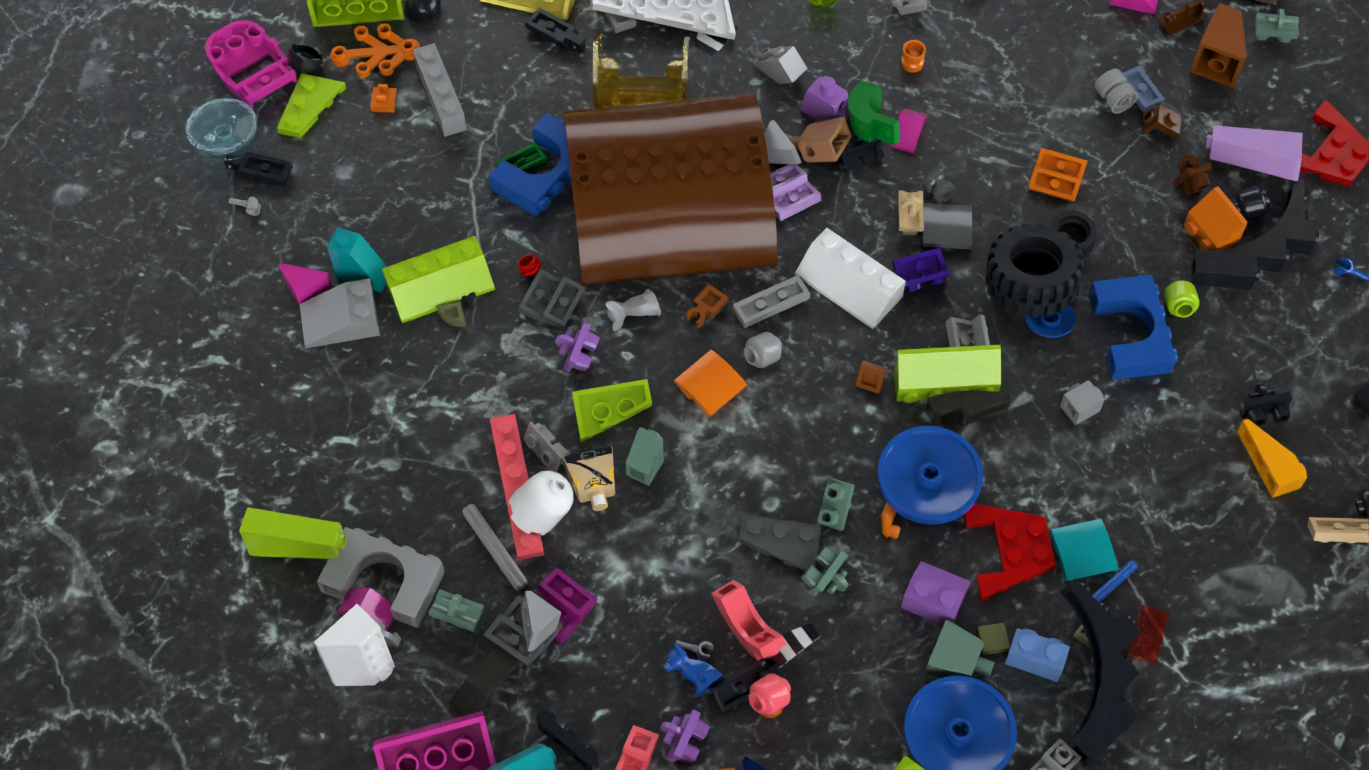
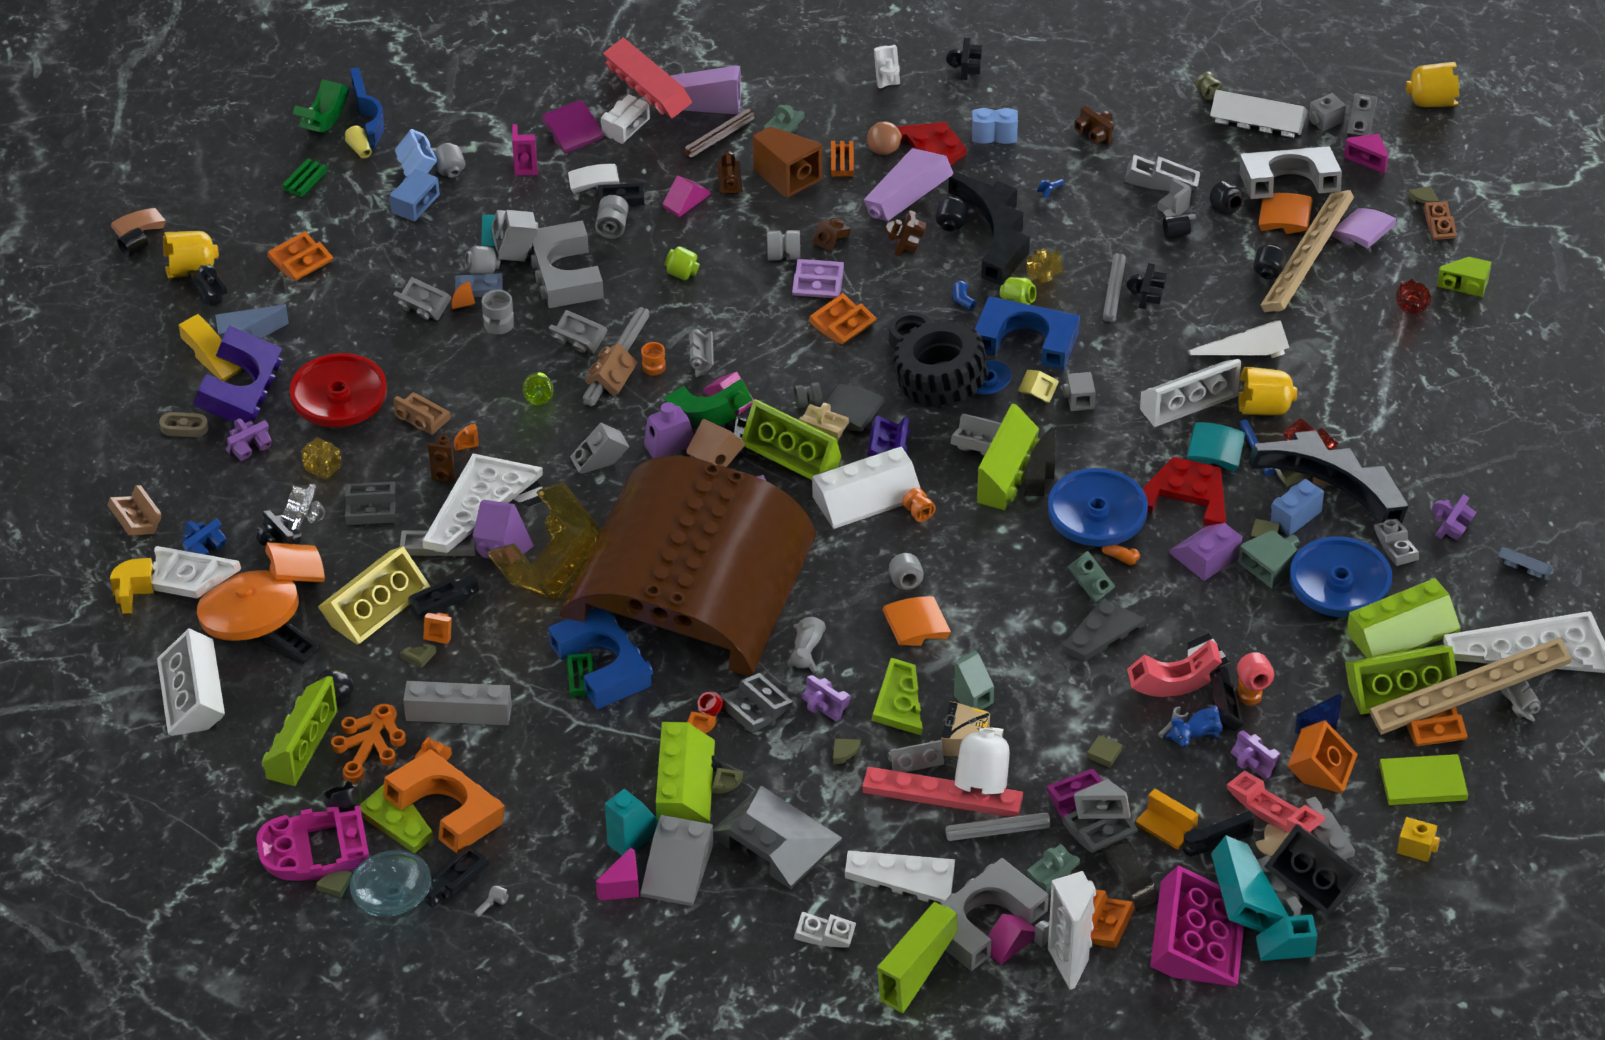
camera: 65 degrees left, 15 degrees down
dark orange plate [686,284,728,328] -> none
light grey plate [733,275,810,328] -> none
sand green hips [801,546,848,598] -> none
dark orange tile [855,360,887,394] -> none
sand blue plate [1123,66,1165,113] -> none
orange slope [1184,186,1248,251] -> none
light orange slope [1237,419,1307,498] -> none
none -> olive tile [316,871,353,898]
none -> orange arch [383,749,505,853]
none -> olive tile [400,644,436,669]
none -> orange tile [423,612,452,644]
none -> medium lavender slope [473,500,534,563]
none -> light grey axle [583,307,649,407]
none -> medium nougat bracket [585,343,638,396]
none -> lime head [664,246,700,281]
none -> orange tile [687,711,716,734]
none -> light grey hinge [689,329,714,377]
none -> slope [713,786,842,889]
none -> lime slope [741,399,841,480]
none -> lavender slope [792,259,844,298]
none -> white slope [793,912,856,947]
none -> orange tile [831,141,854,177]
none -> olive tile [833,739,861,764]
none -> white wing [845,851,955,904]
none -> nougat hair [867,121,902,156]
none -> orange wheel [902,487,936,522]
none -> blue arm [952,280,977,311]
none -> light yellow panel [1018,370,1059,403]
none -> clear yellow brick [1026,248,1064,283]
none -> olive tile [1087,735,1122,768]
none -> orange slope [1091,890,1135,949]
none -> light grey axle [1103,253,1126,323]
none -> light orange panel [1136,788,1198,850]
none -> white slope [1140,359,1241,427]
none -> white wedge [1188,320,1289,358]
none -> yellow cylinder [1238,367,1297,416]

